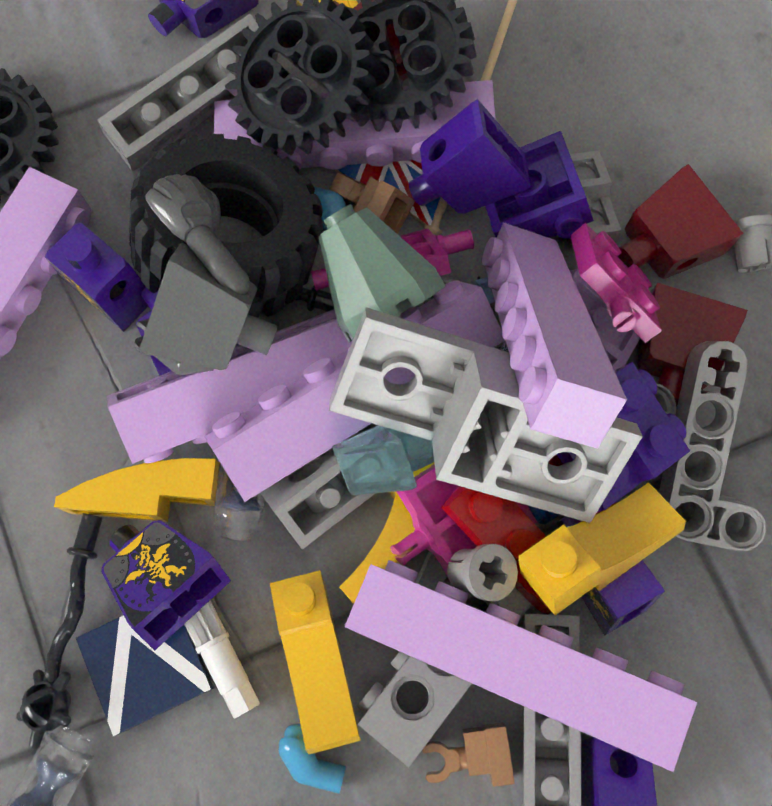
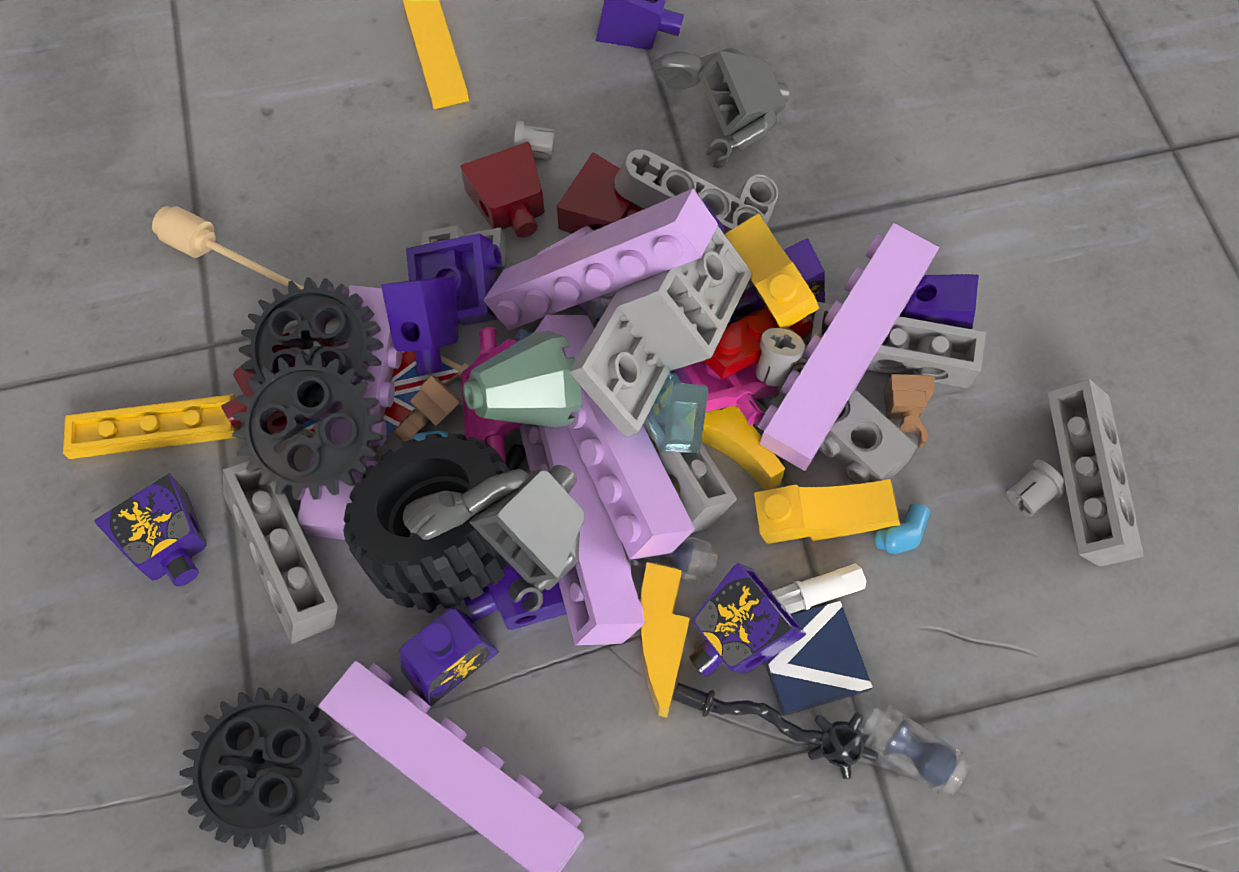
camera: 80 degrees left, 10 degrees down
dark pink plate [571,223,662,343] -> none

